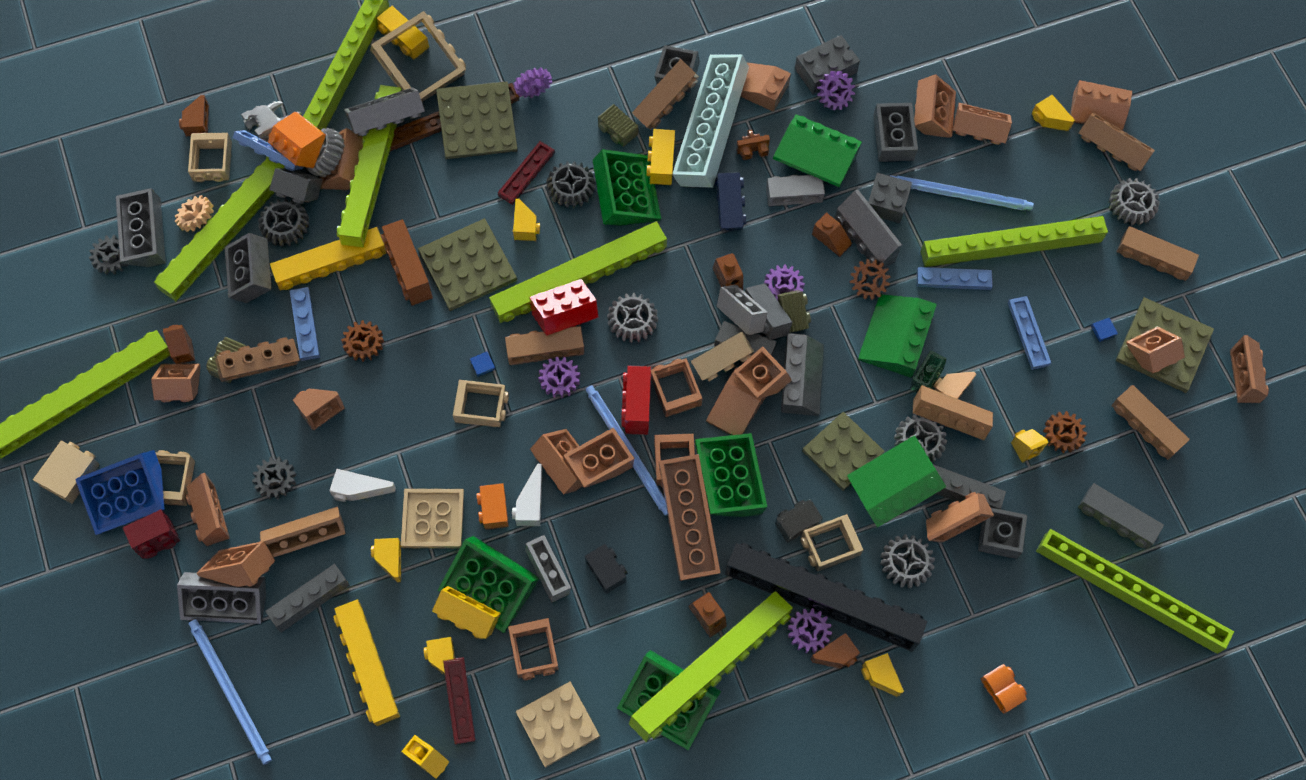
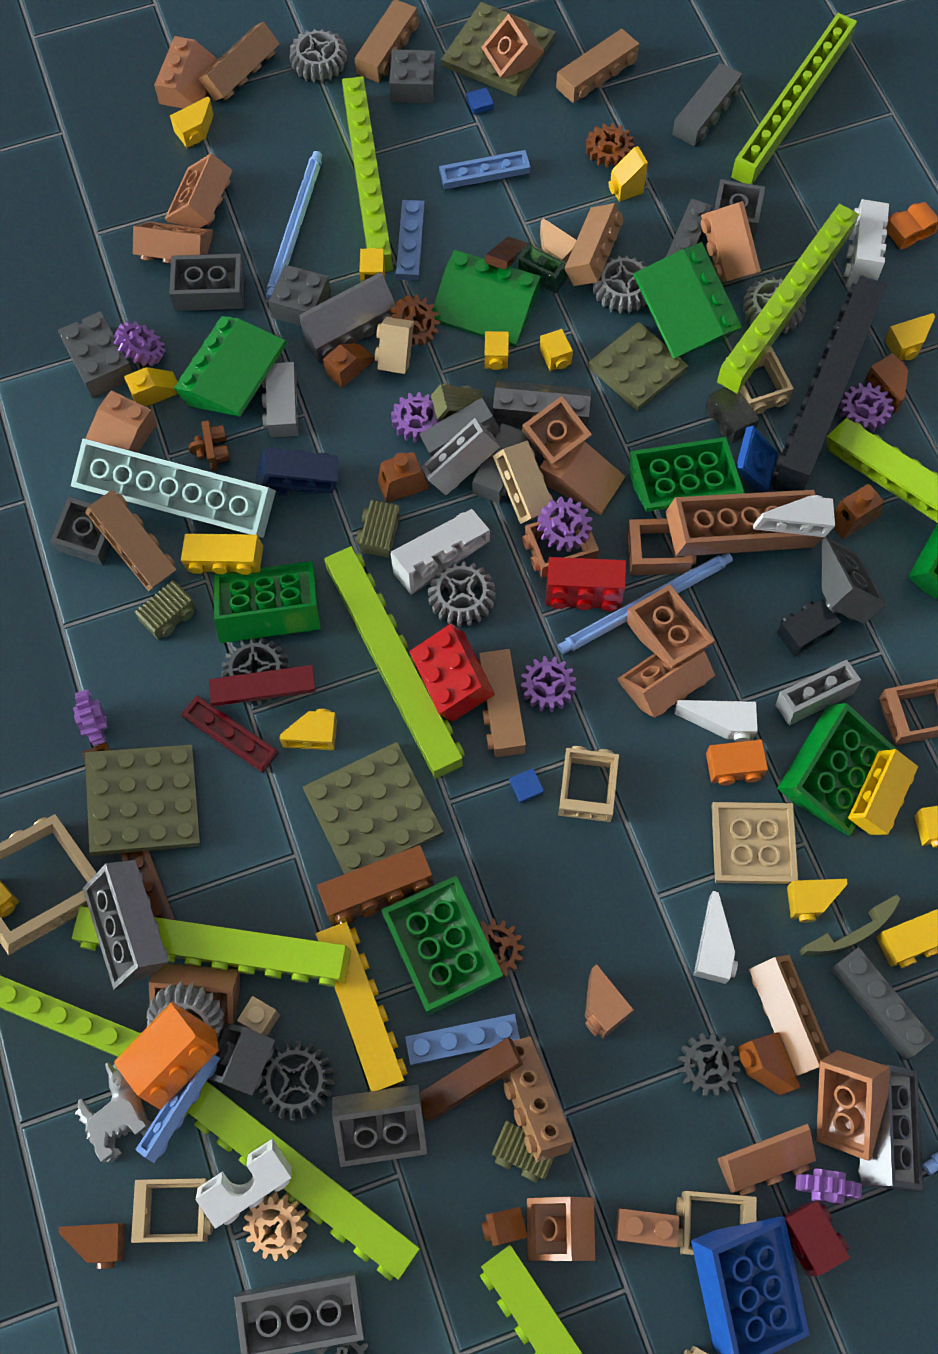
camera: 85 degrees left, 0 degrees up
none -> yellow slope [124,367,178,407]
none -> white arch [195,1139,292,1229]
none -> dark red tile [209,665,316,707]
none -> tan brick [237,996,280,1036]
none -> olive brick [356,500,400,558]
none -> yellow slope [359,248,385,282]
none -> tan brick [375,317,414,374]
none -> green slope [381,875,503,1016]
none -> dark grey brick [389,49,436,104]
none -> white wedge [391,509,490,595]
none -> reddish brown tile [420,1037,523,1122]
none -> reddish brown tile [484,236,529,270]
none -> yellow brick [485,331,509,370]
none -> medium lavender gear [537,497,592,552]
none -> yellow brick [539,329,573,371]
none -> nougat brick [615,1209,679,1248]
none -> lime brick [717,203,859,394]
none -> blue tile [736,426,778,493]
none -> dark orange slope [736,1032,800,1096]
none -> white slope [753,495,835,537]
none -> medium lavender gear [796,1169,862,1205]
none -> olive slope [799,895,900,957]
none -> dark grey slope [822,537,886,624]
none -> white wedge [843,199,889,287]

